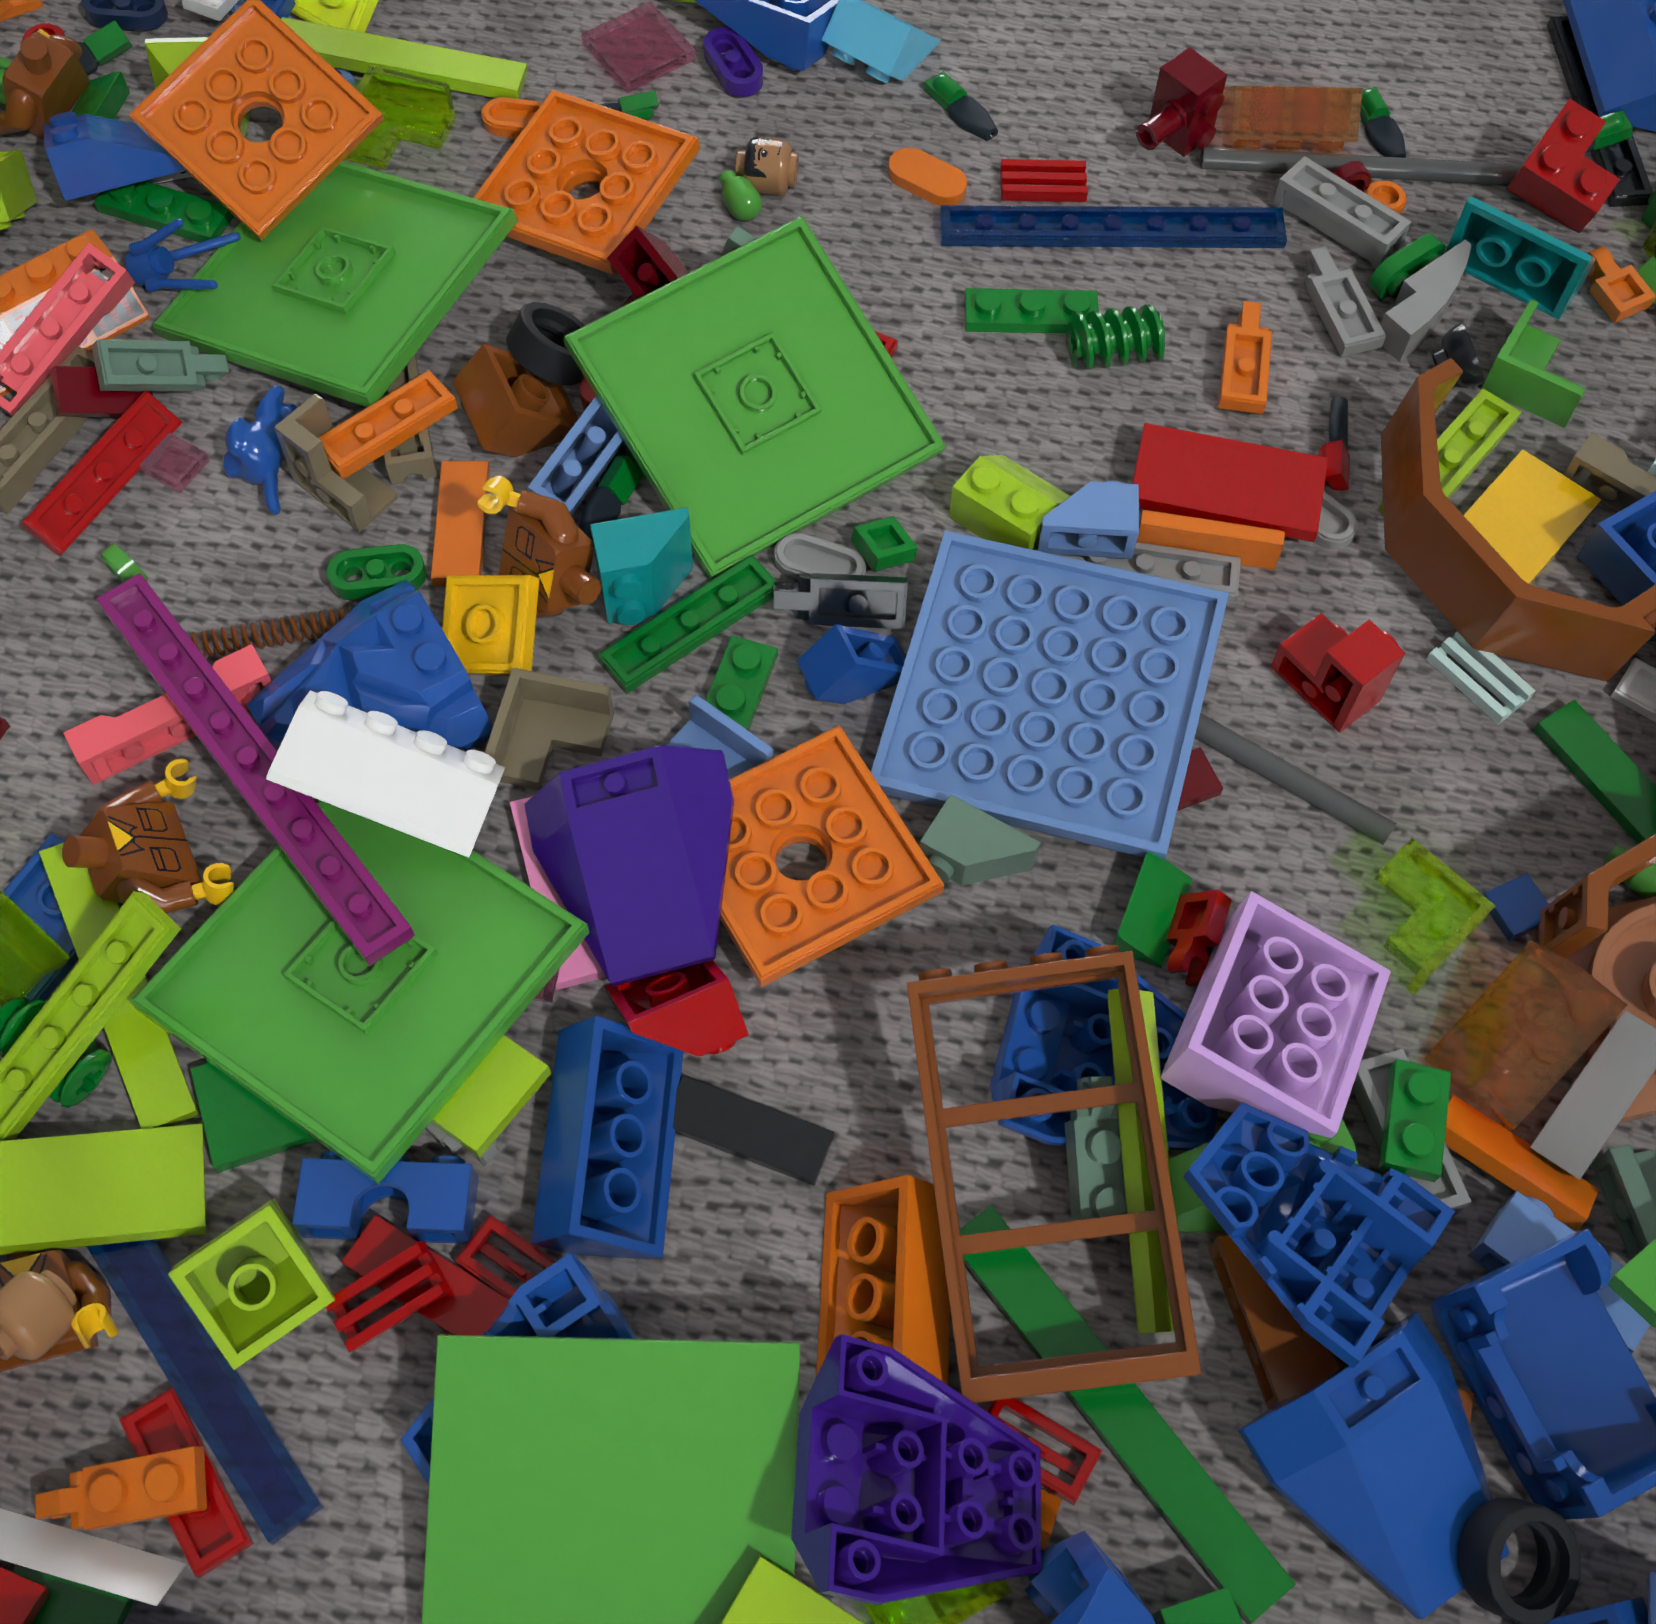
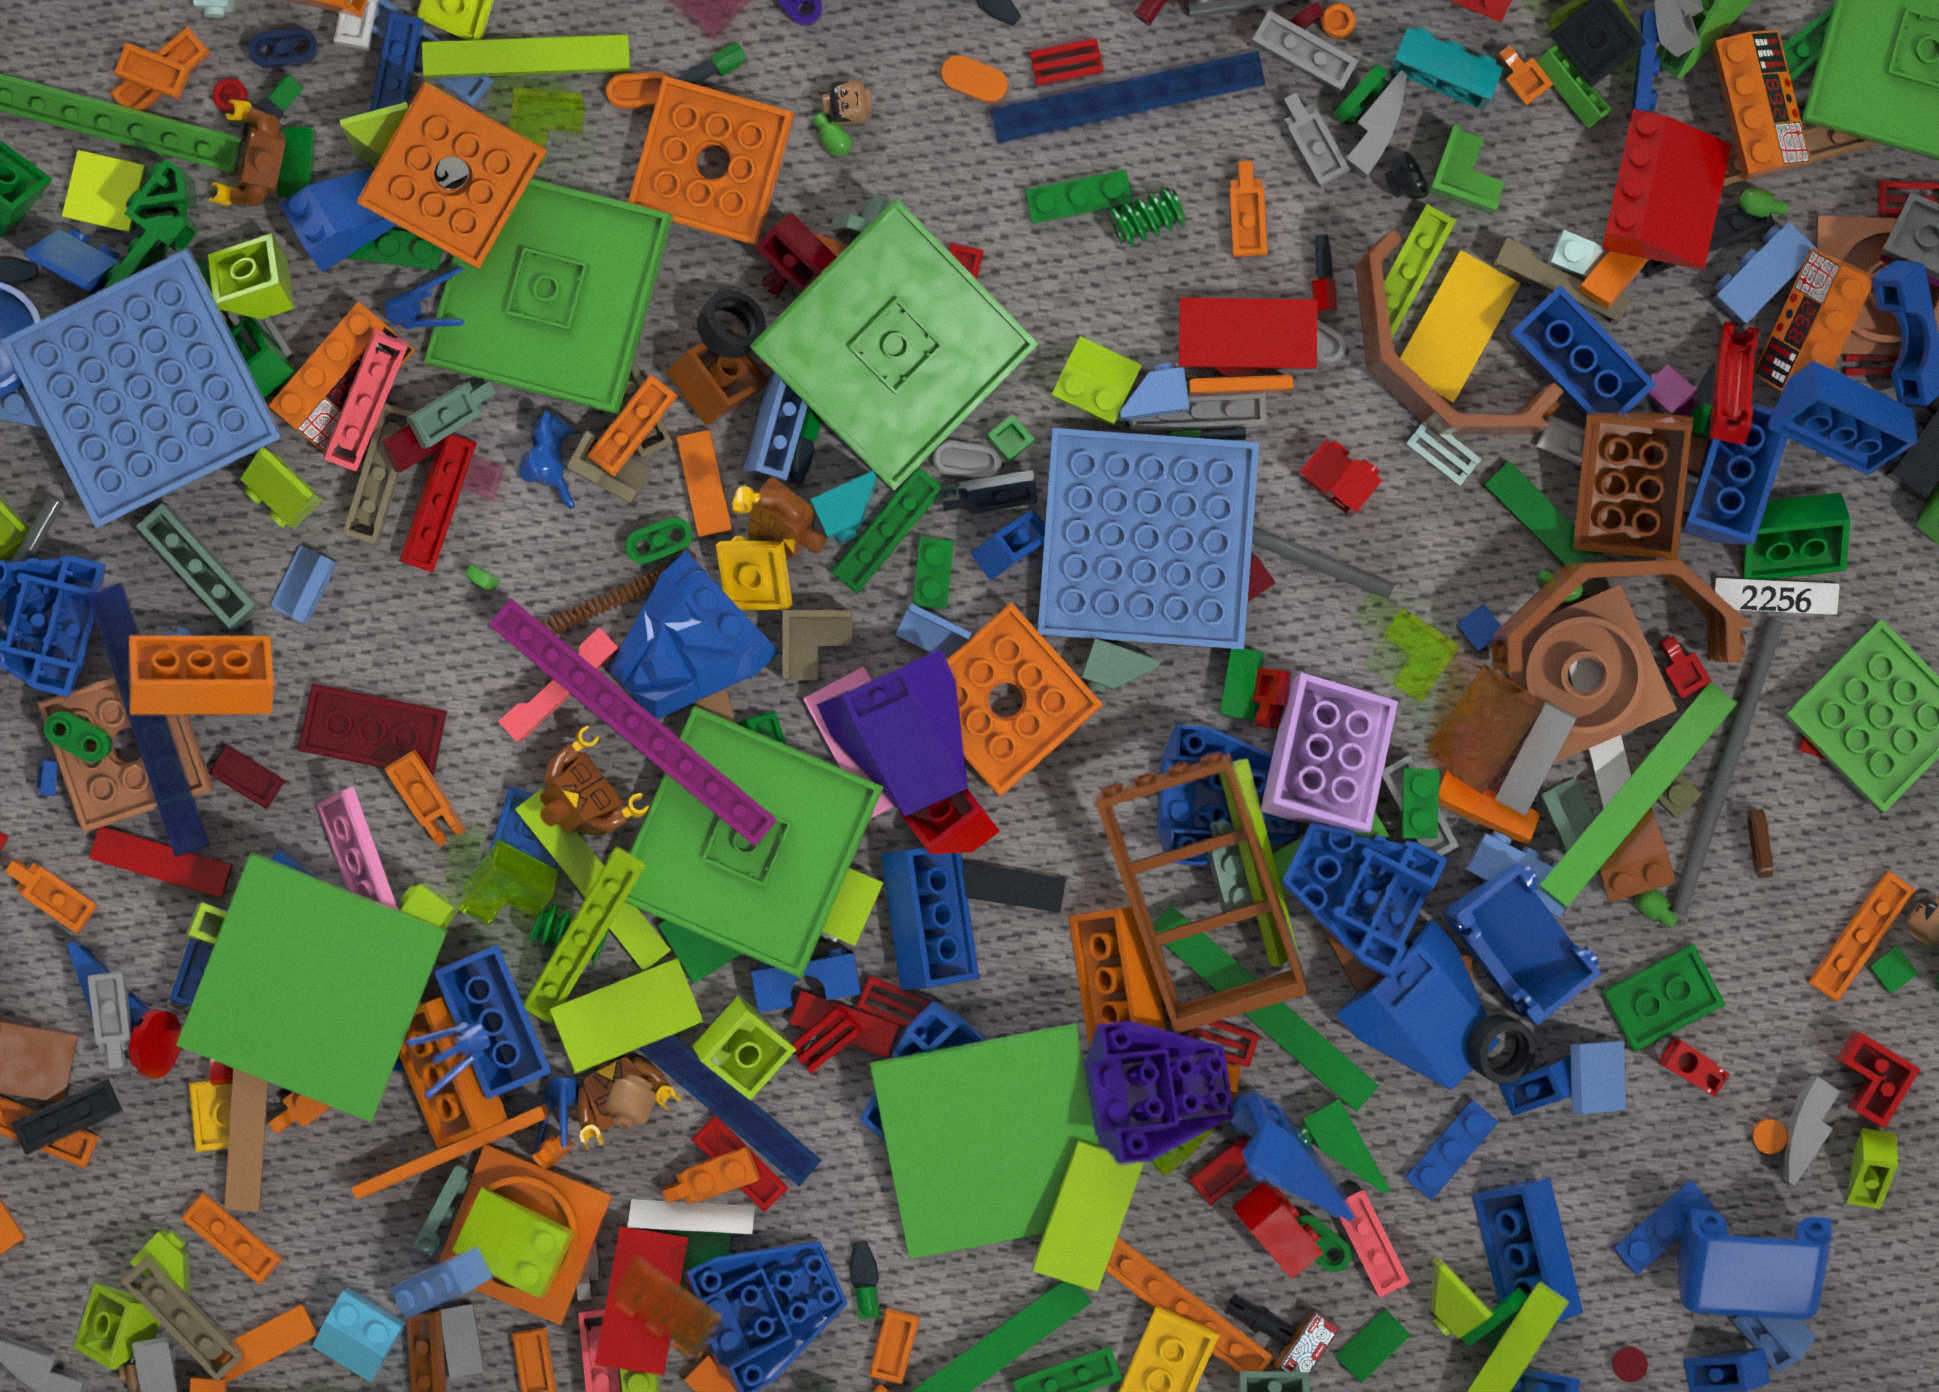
camera: 10 degrees left, 25 degrees up
white slope [266,690,505,858] -> none

